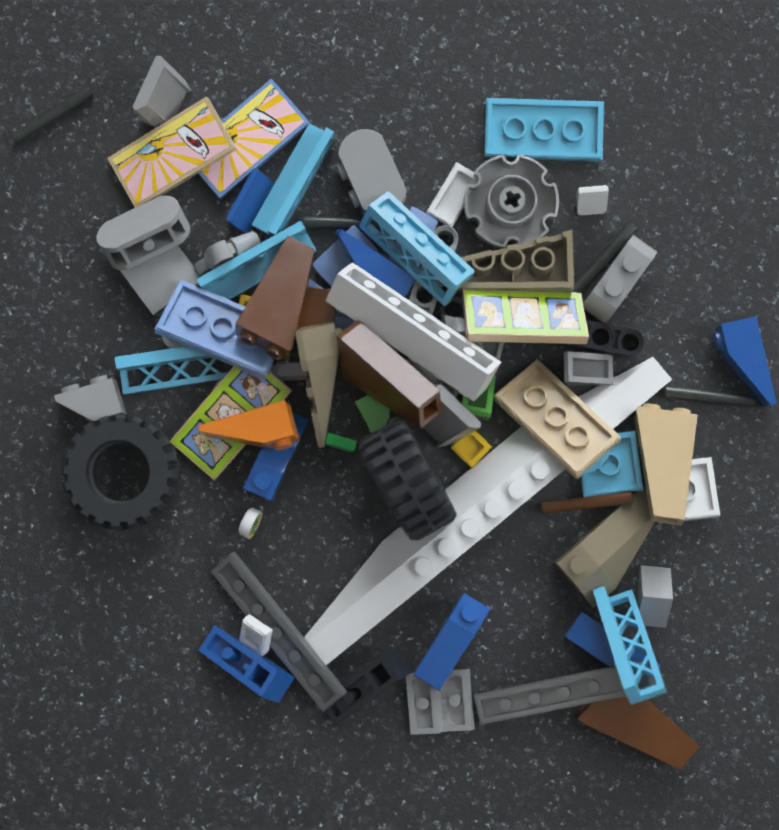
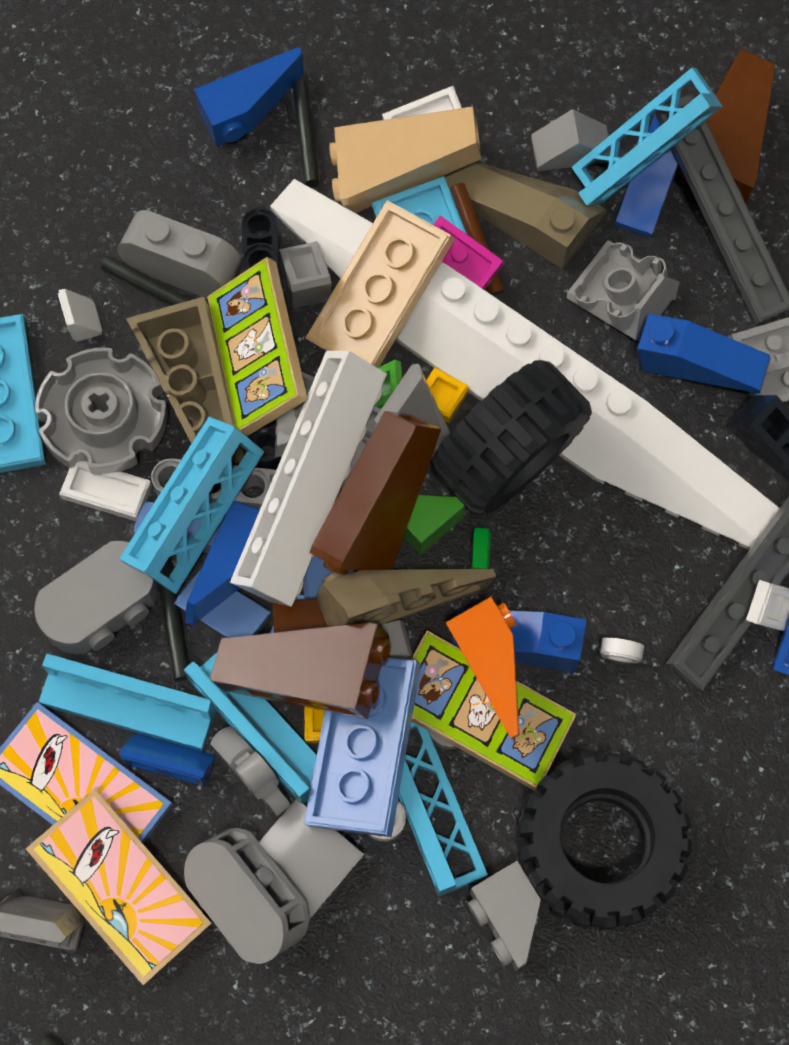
camera: 105 degrees left, 15 degrees down
none -> dark pink plate [433,215,504,290]
none -> light grey slope [566,240,679,341]

